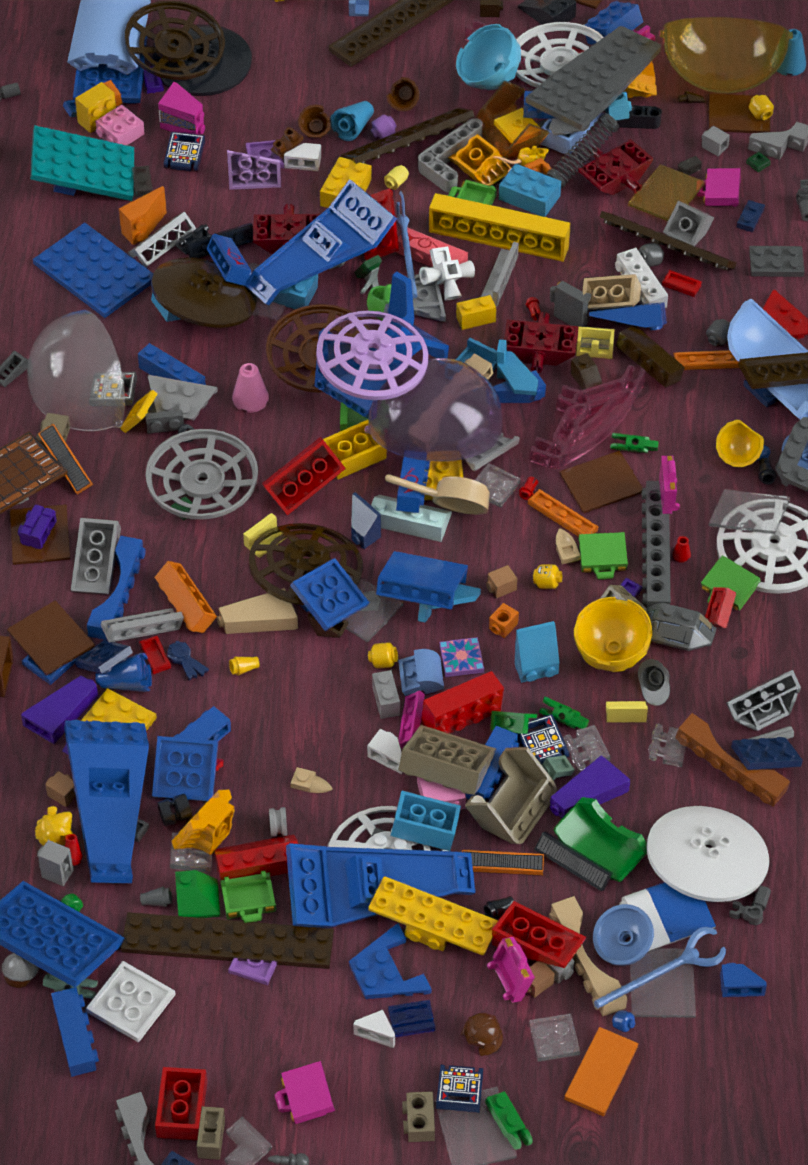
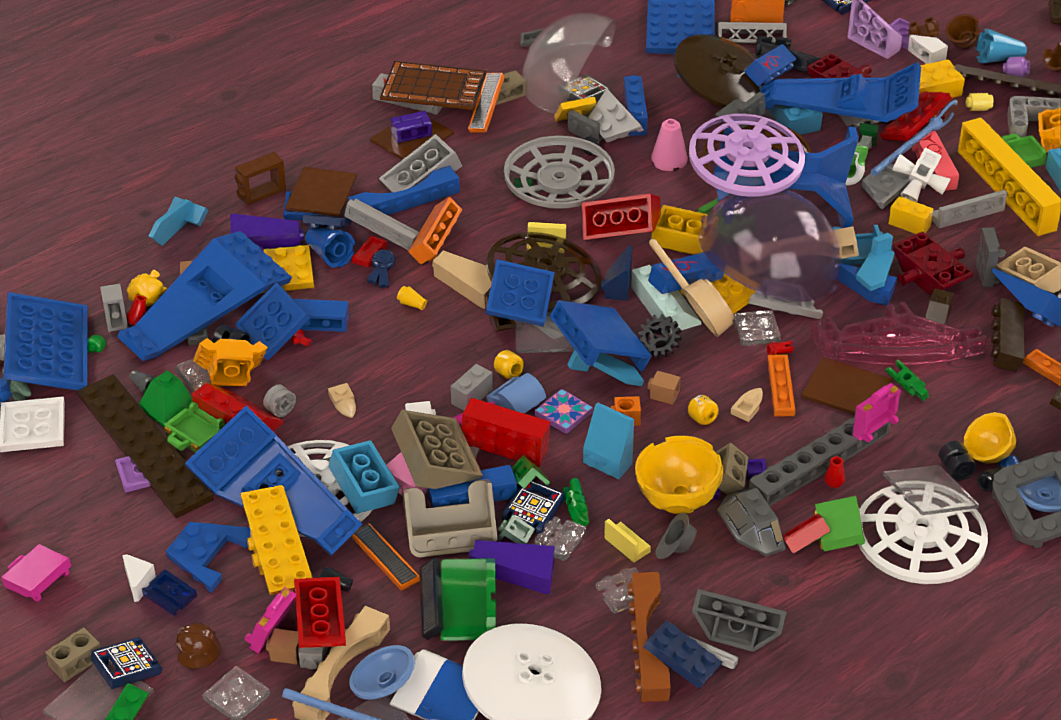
camera: 50 degrees right, 10 degrees down
red pin [526,297,541,320] -> none
light yellow window [576,327,615,359] -> none
bright green piece [578,532,628,579] -> none
none -> black gear [638,314,682,358]
none -> dark grey bracket [716,92,766,129]
none -> black wheel [938,441,977,481]

